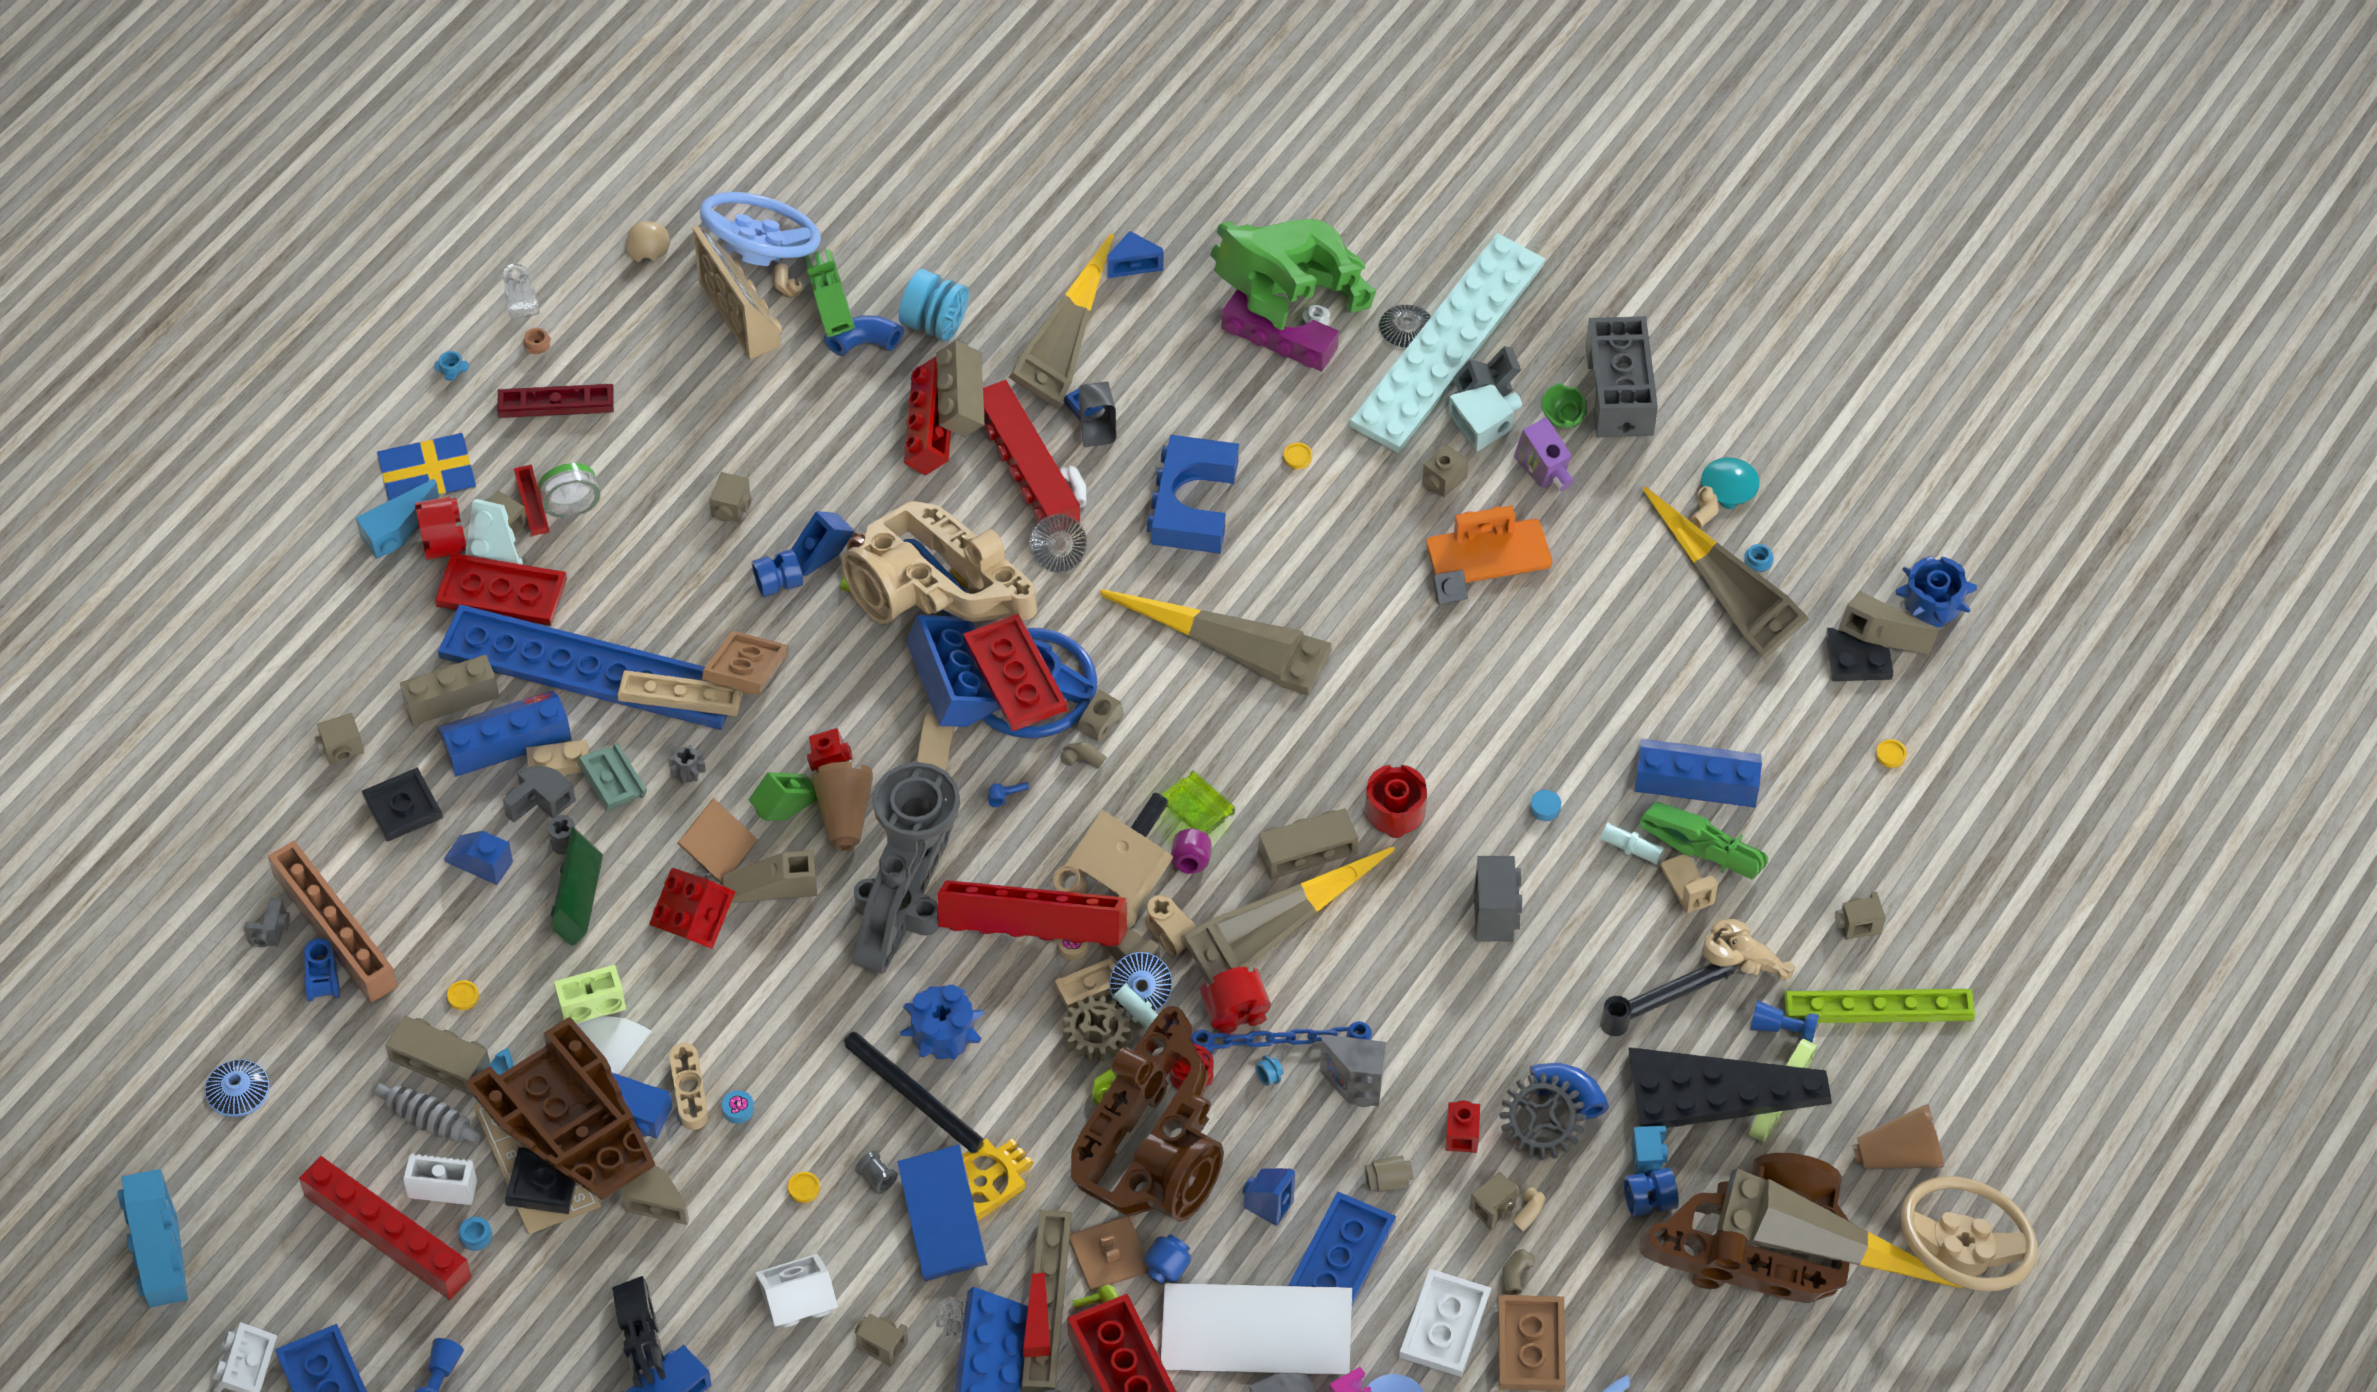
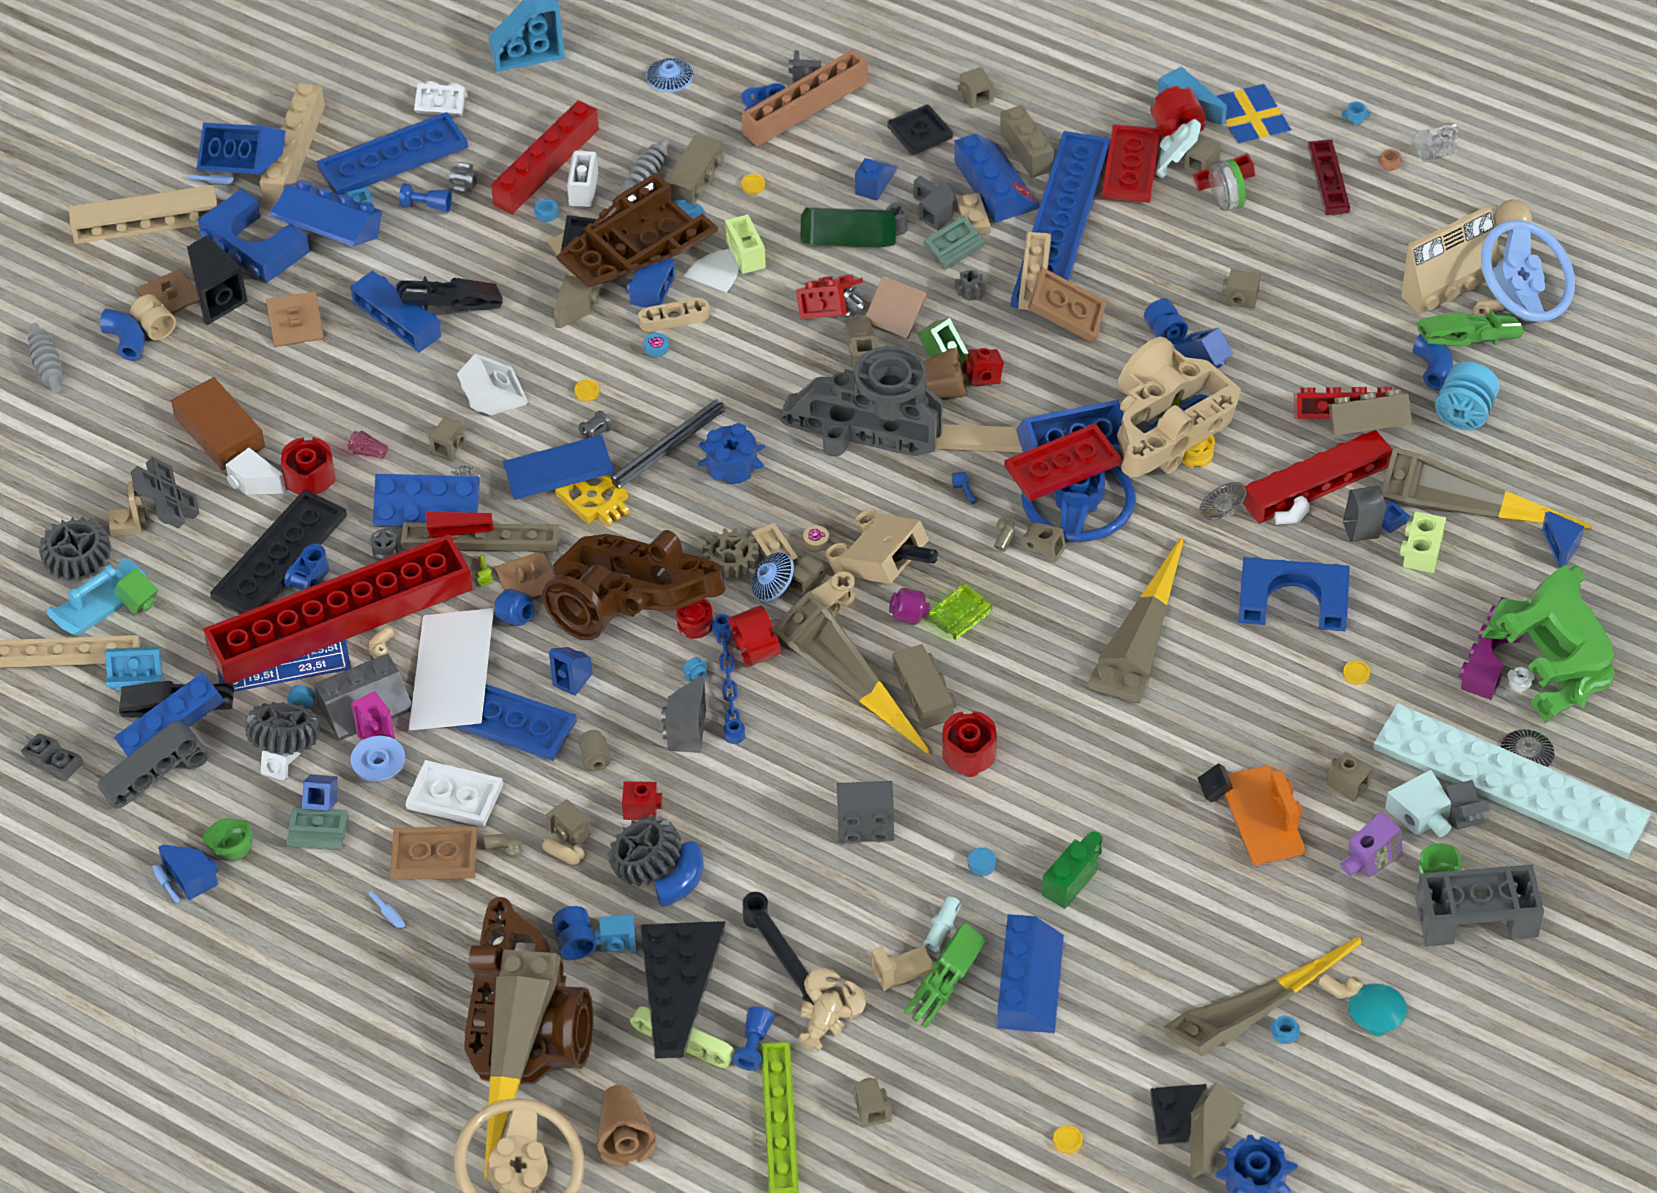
camera: 90 degrees right, 5 degrees down
red brick [937,880,1127,946] -> none
light aqua pin [1112,983,1158,1030] -> none
none -> flat silver gear [449,162,478,192]
none -> green hinge [1042,831,1103,909]
none -> yellowish green brick [1400,511,1446,573]

